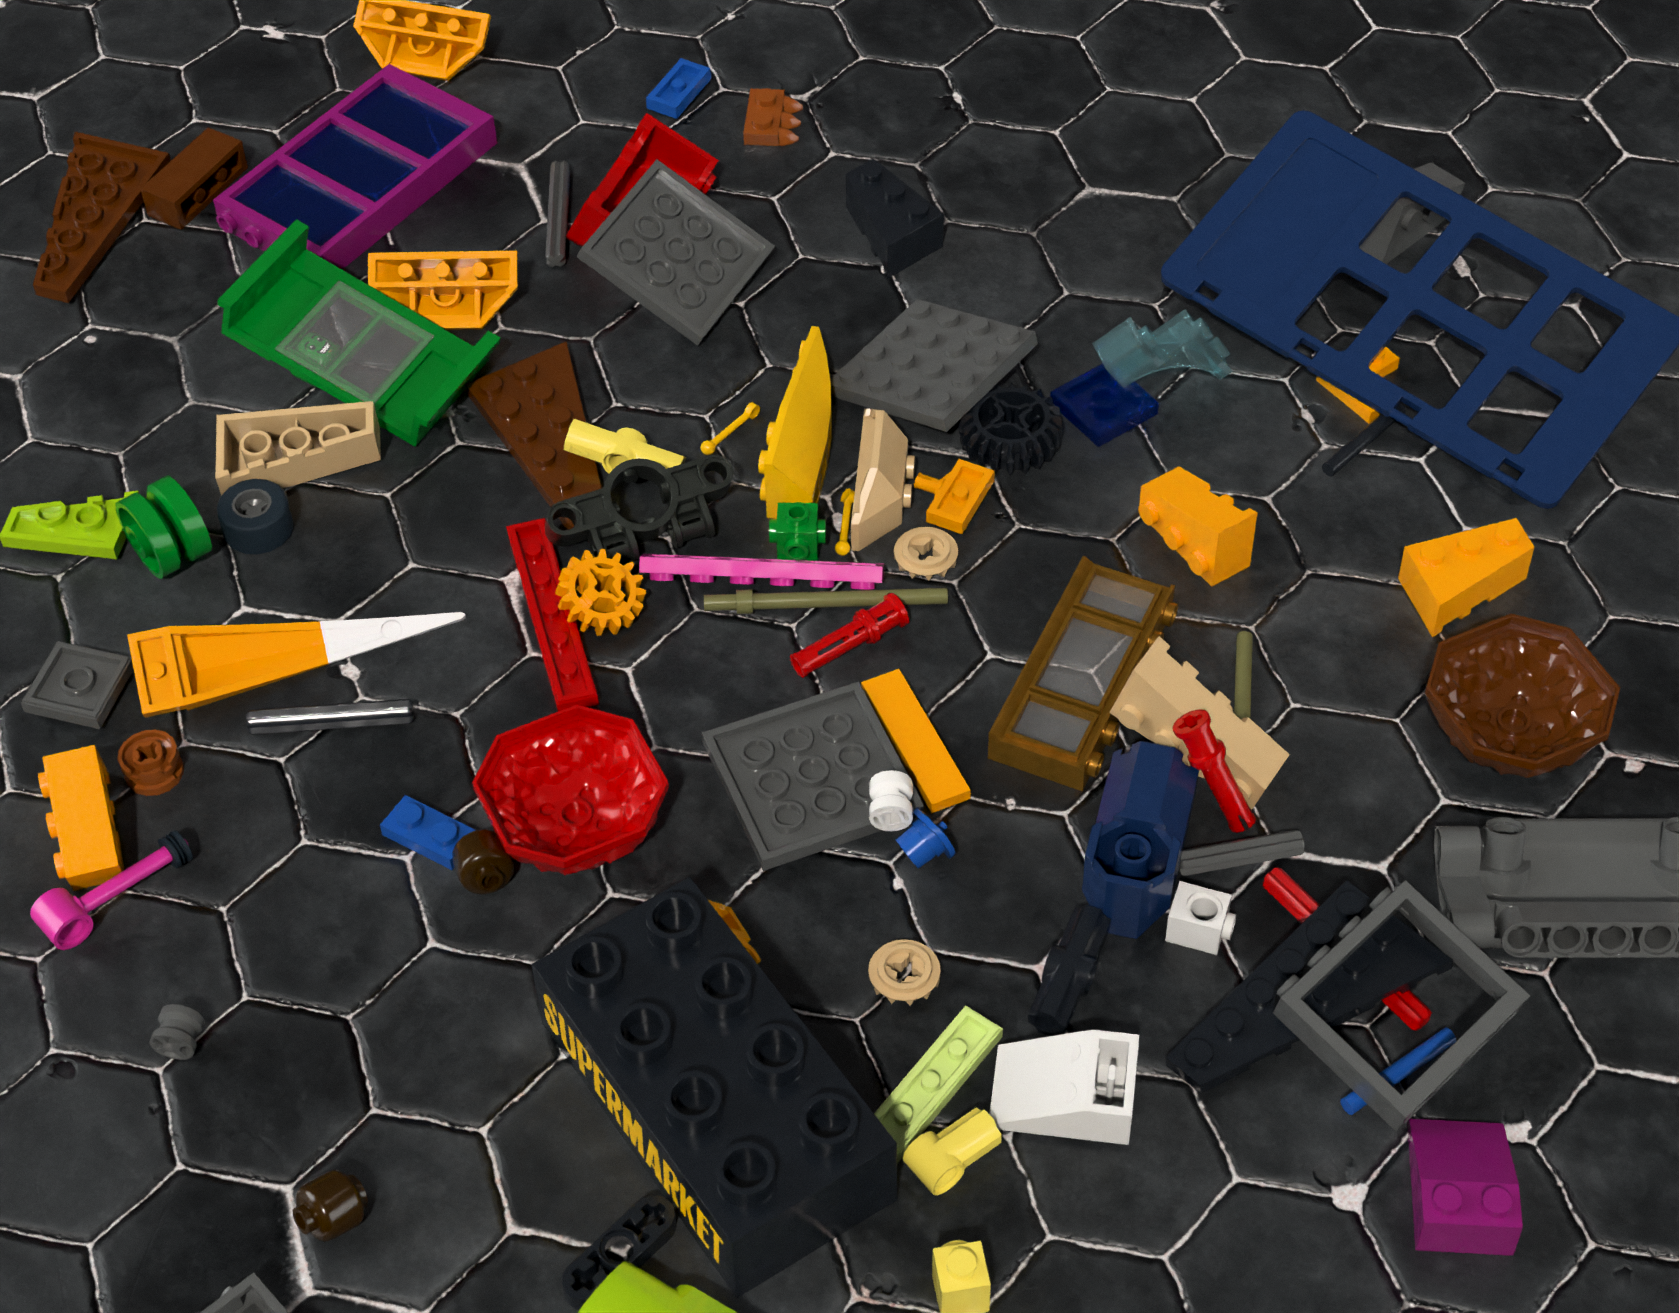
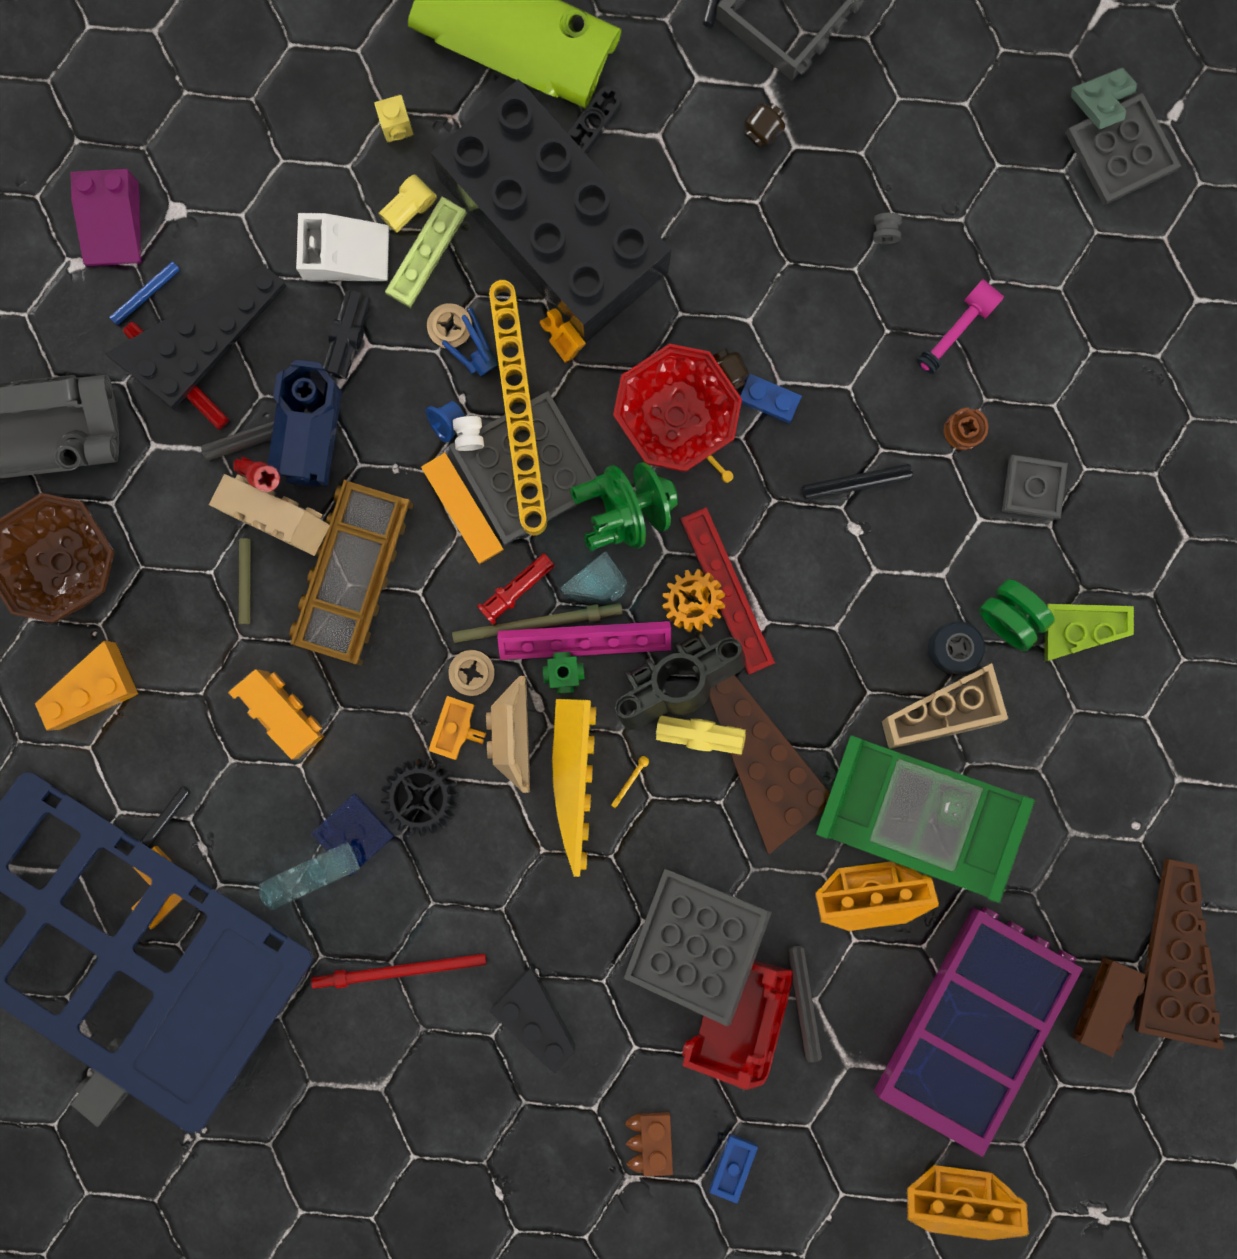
camera: 165 degrees right, 35 degrees up
light orange wedge [38,745,124,891] -> none
light orange plate [127,612,466,718] -> none
dark grey plate [830,299,1038,432] -> none
yellow hinge [835,488,855,556] -> none
white brick [1165,881,1237,955] -> none
dark grey window [1273,880,1530,1132] -> none
none -> red bar [311,953,487,989]
none -> blue plant [442,308,499,377]
none -> yellow beam [489,280,547,536]
none -> clear light blue slope [560,552,627,602]
none -> green piece [570,462,678,551]

